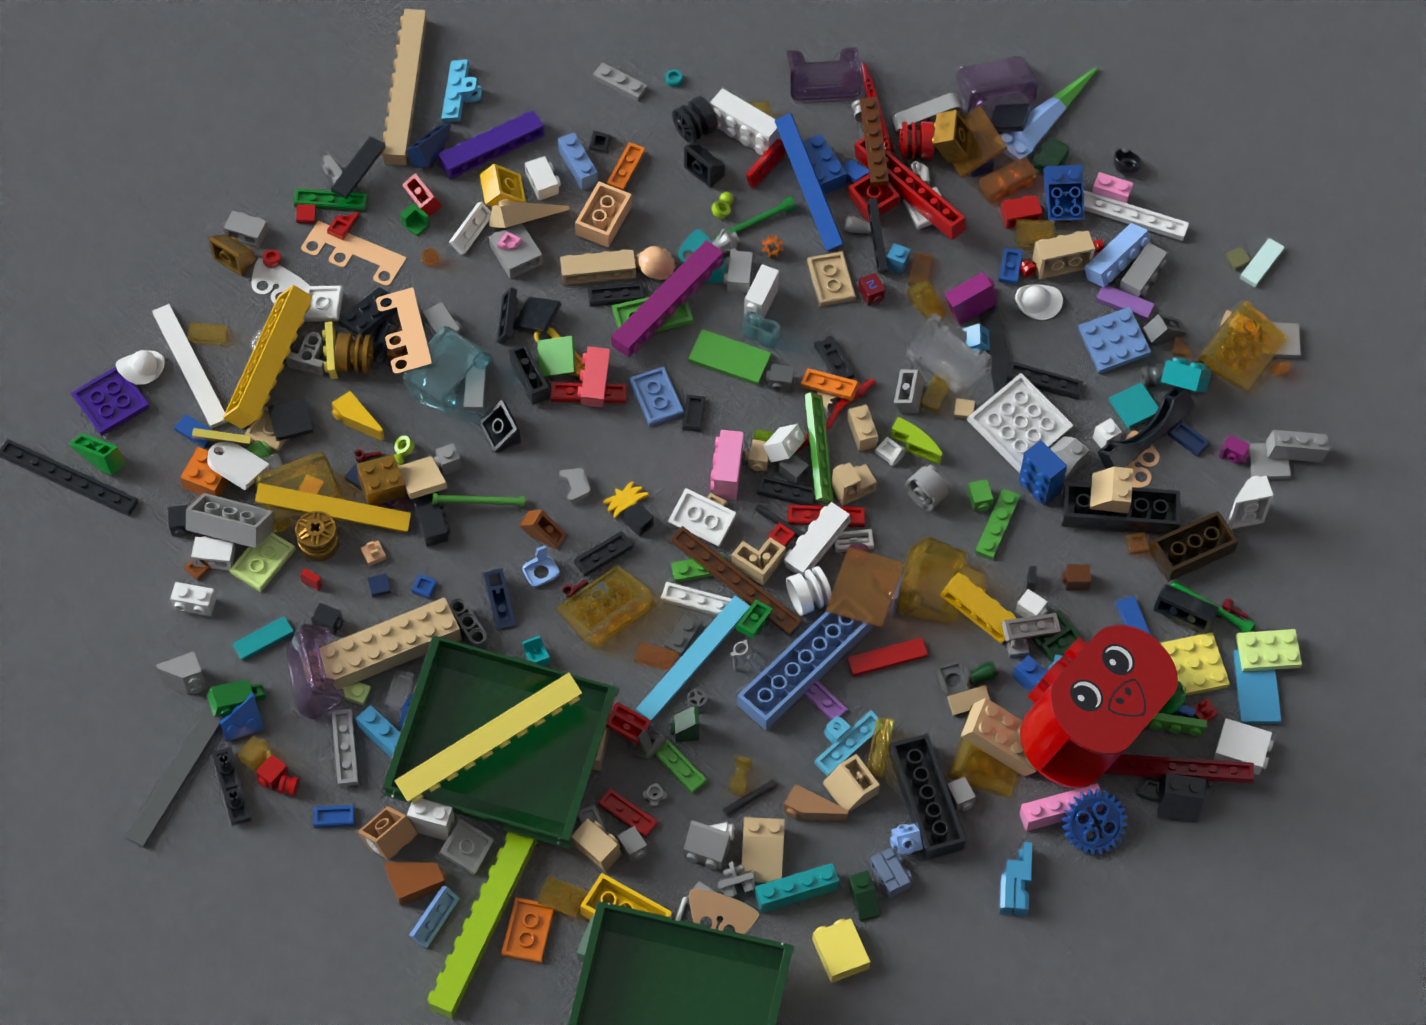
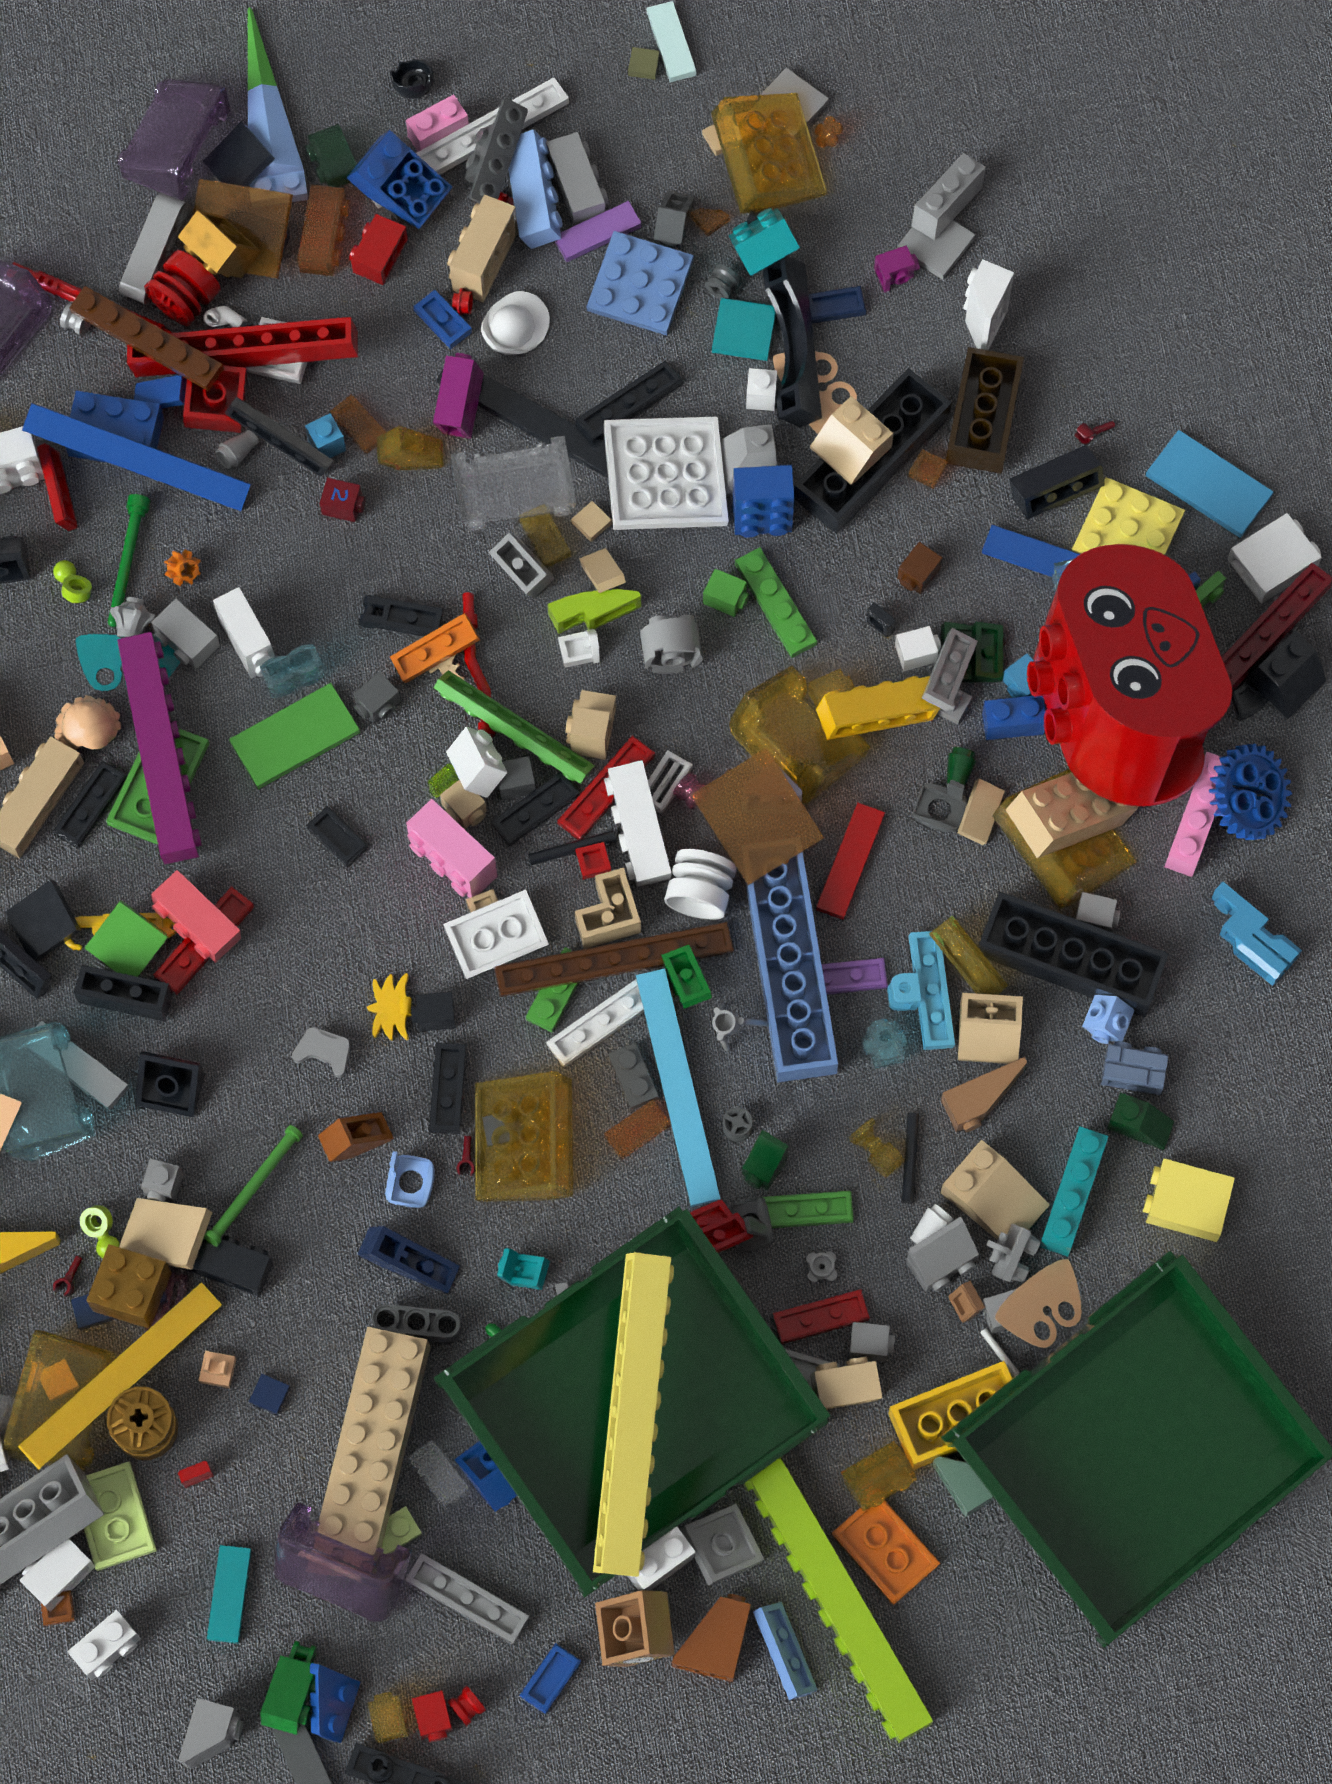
camera: 50 degrees left, 10 degrees up
black brick [311,603,344,636] -> none
dark azure brick [356,705,400,759] -> none
blue tile [411,574,438,599] -> none
medium blue tile [629,367,684,427] -> none
tan tile [807,251,856,307] -> none
tan brick [848,405,878,452] -> none
dark azure brick [964,324,990,355] -> none
clear yellow brick [1015,219,1055,247] -> none
green piece [1171,581,1256,633] -> none
red tile [1191,698,1219,723] -> none
yellowish green plate [1236,629,1302,672] -> none
none -> dark grey bracket [465,98,528,204]
none -> tan tile [579,548,626,593]
none -> clear light blue brick [862,1019,907,1069]
none -> medium nougat tile [948,1281,985,1323]

